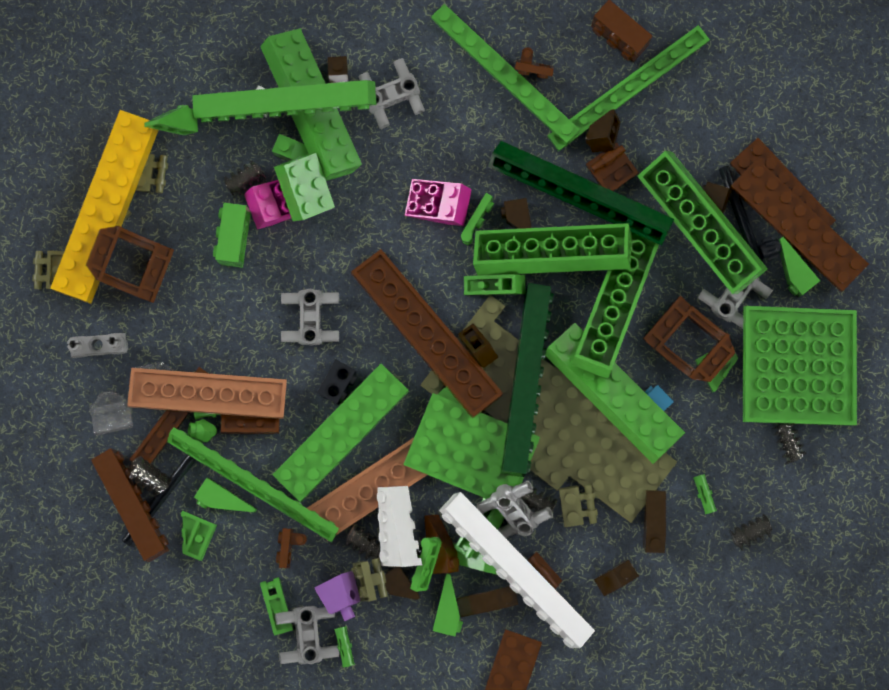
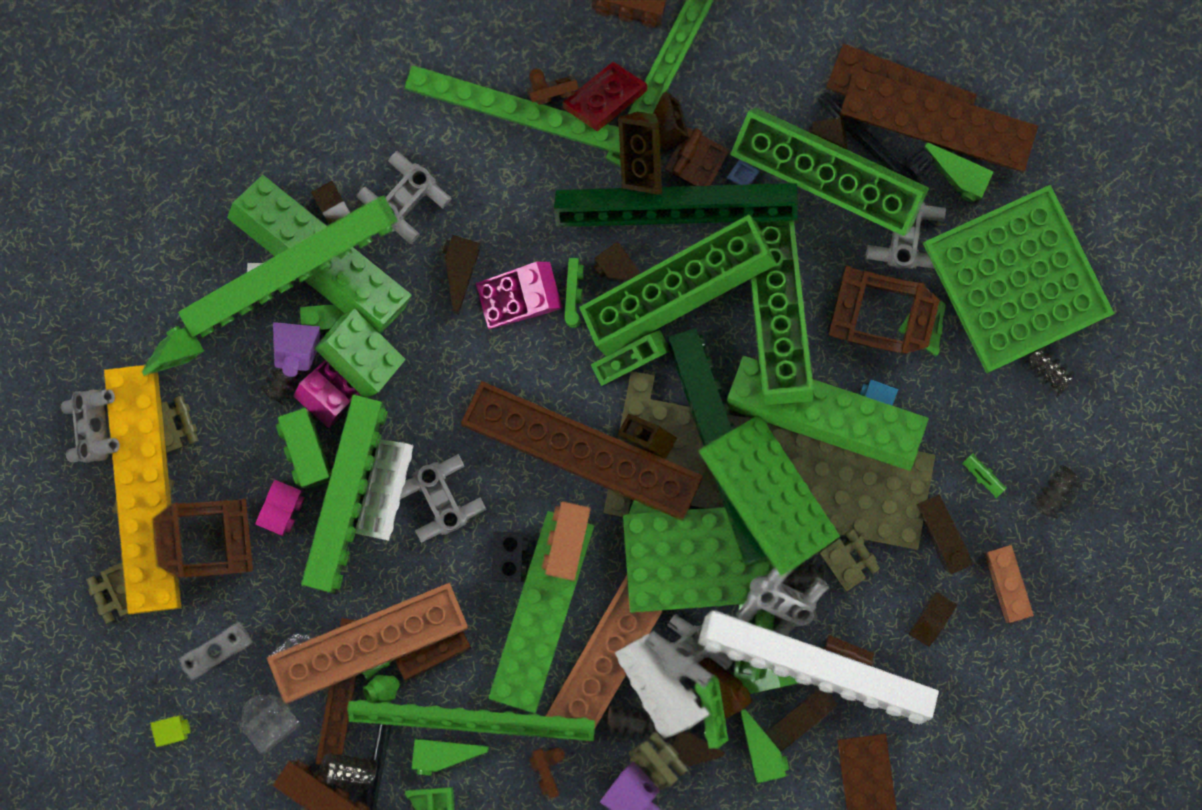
camera: 30 degrees left, 0 degrees up
none -> light grey piece [61,389,120,463]
none -> lime brick [150,715,191,747]
none -> dark pink brick [256,480,305,536]
none -> medium lavender torso [273,323,320,377]
none -> bright green brick [301,395,388,594]
none -> white plate [356,440,413,541]
none -> dark brown slope [443,235,481,315]
none -> nougat brick [542,502,590,581]
none -> dark red plate [563,62,648,132]
none -> dark brown slope [618,111,662,195]
none -> light grey piece [645,614,733,688]
none -> bright green plate [699,416,840,577]
none -> medium blue tile [727,159,760,185]
none -> nougat brick [984,545,1034,623]

